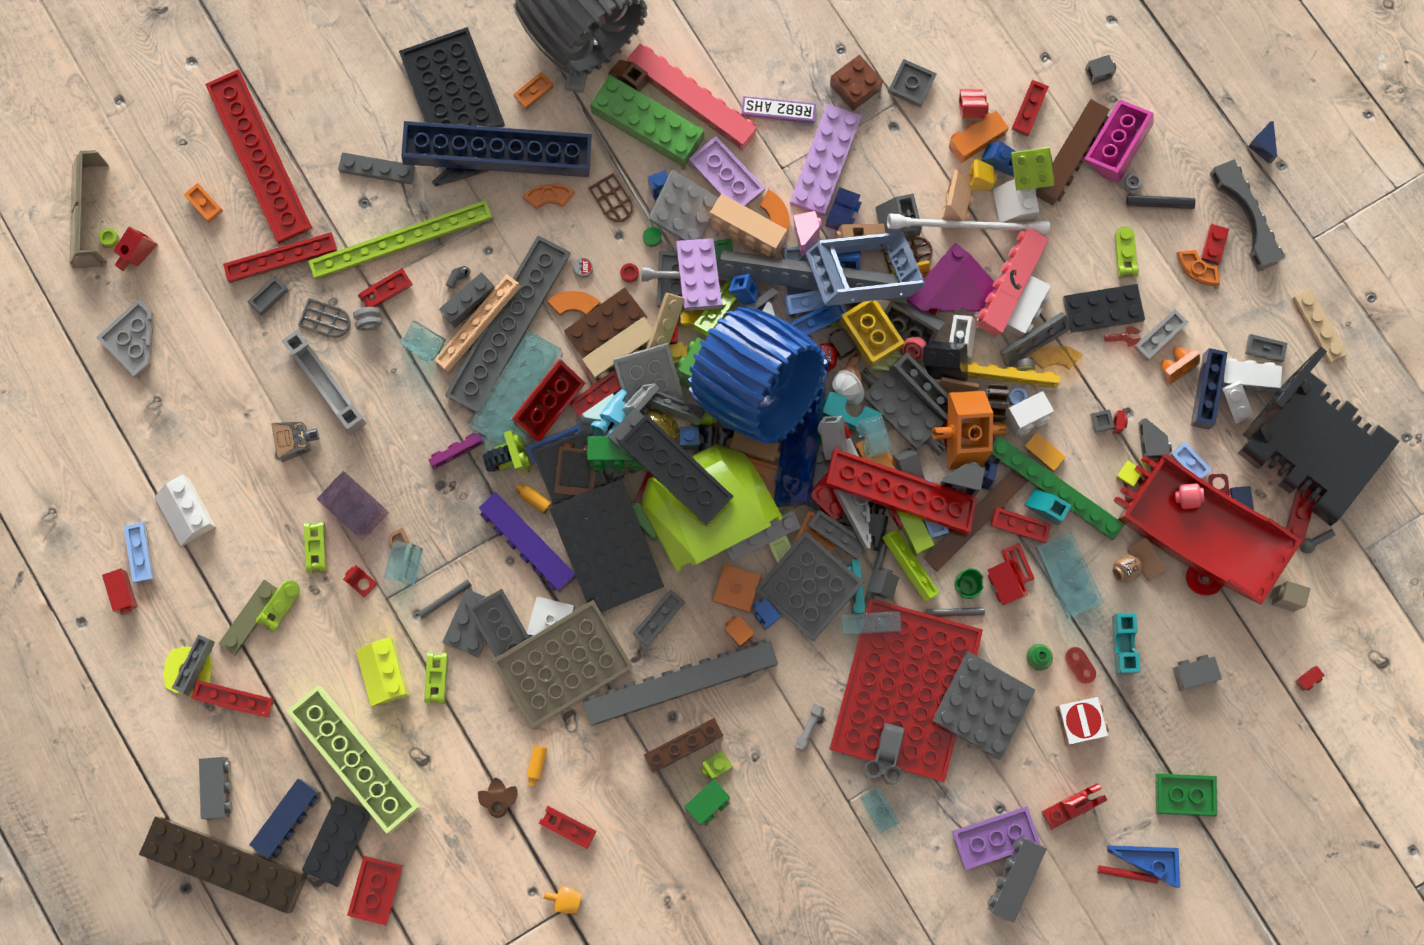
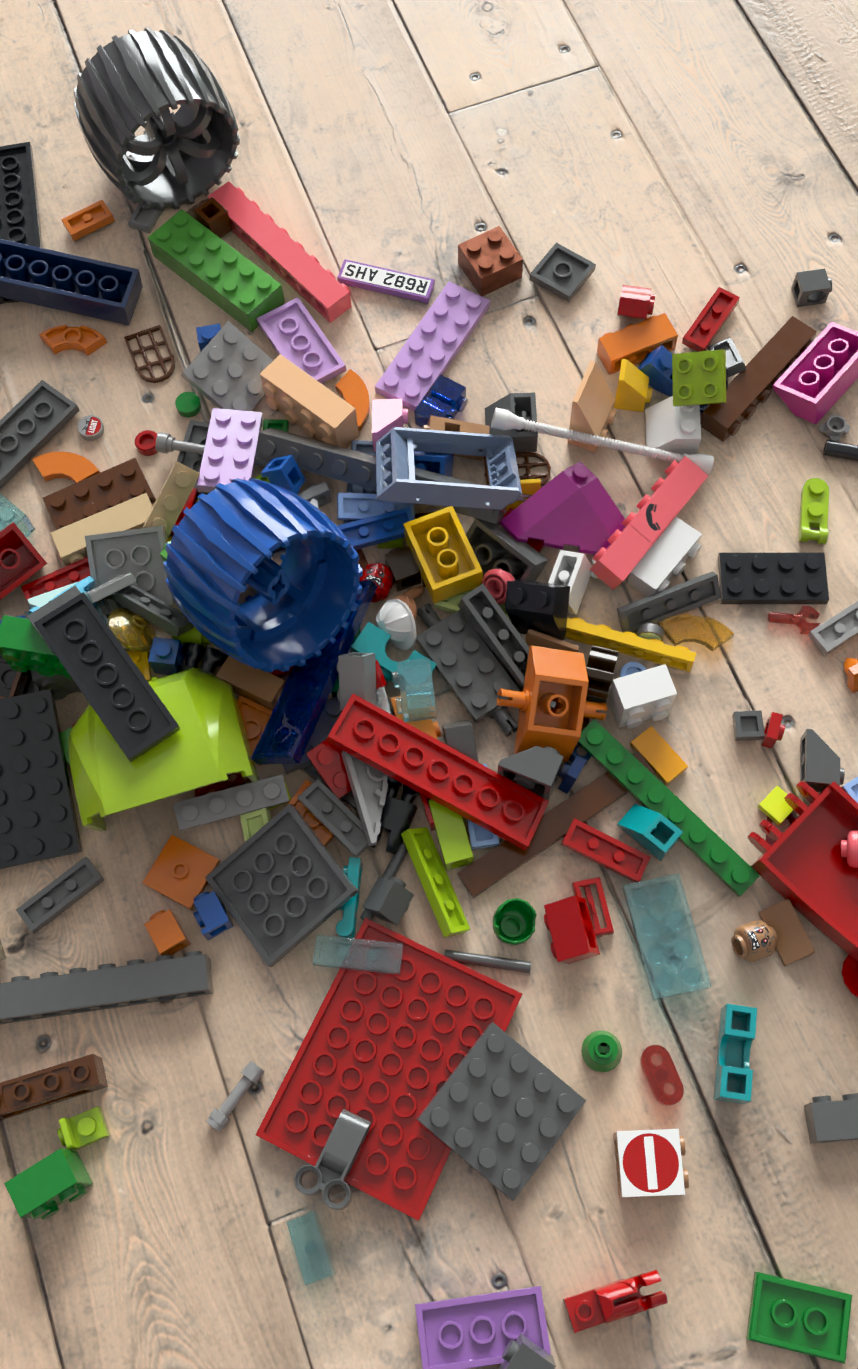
camera: 15 degrees right, 10 degrees down
none -> tile [708,337,746,377]

